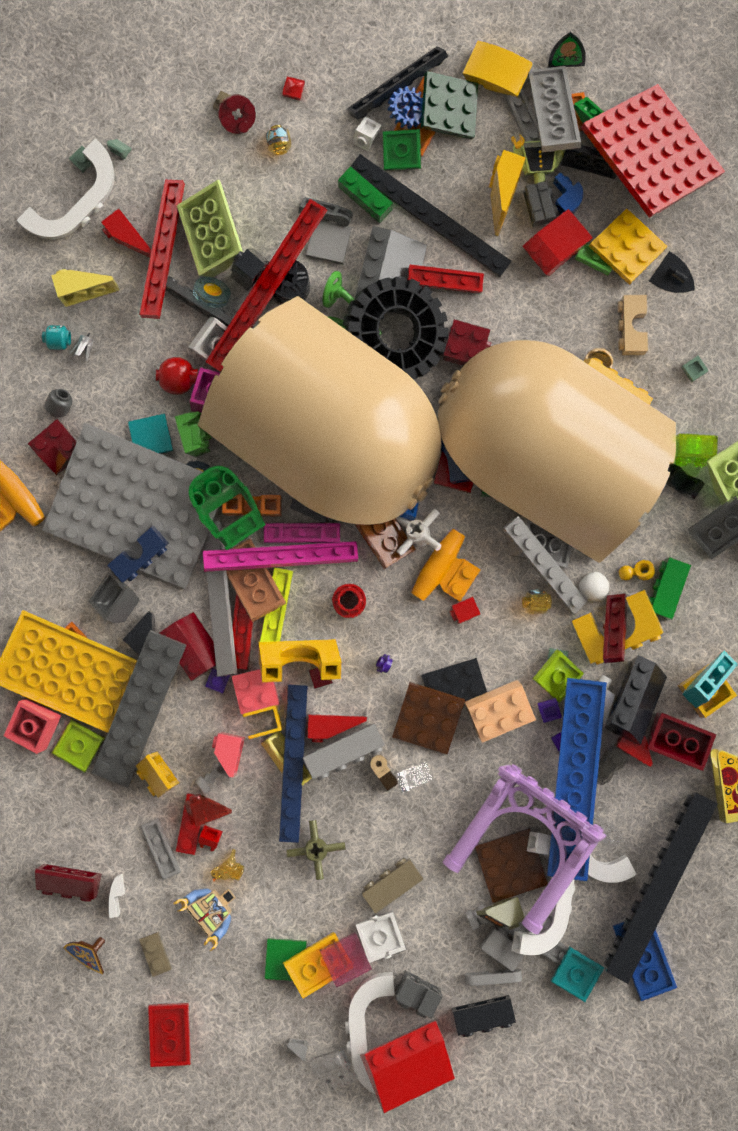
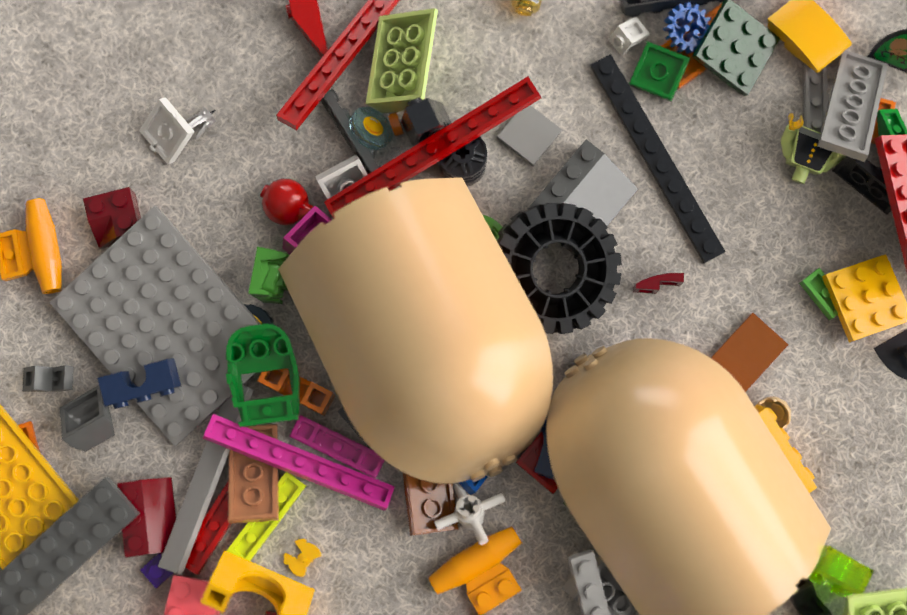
camera: 25 degrees right, 5 degrees down
teal head [42,325,71,350] -> none
dark grey head [45,389,73,417] -> none
light yellow slope [51,269,119,307] -> none
black slope [123,611,155,655] -> none
teal tile [128,413,173,454] -> none
dark grey hinge [298,197,353,227] -> none
bright green dish [322,271,382,335] -> none
red piece [332,584,366,618] -> none
green brick [338,166,393,223] -> none
red plate [407,264,484,294] -> none
dark red hinge [443,319,492,366] -> none
yellow slope [489,150,526,236] -> none
red slope [522,209,593,276] -> none
dark grey brick [523,181,558,227] -> none
blue brick [553,172,583,214] -> none
tan arch [618,295,648,355] -> none
sand green plate [681,355,709,383] -> none
none -> dark grey slope [22,365,74,392]
none -> white plate [139,97,194,165]
none -> yellow piece [284,539,322,577]
none -> orange tile [388,112,404,136]
none -> dark red slope [633,273,684,294]
none -> dark orange tile [711,313,789,392]

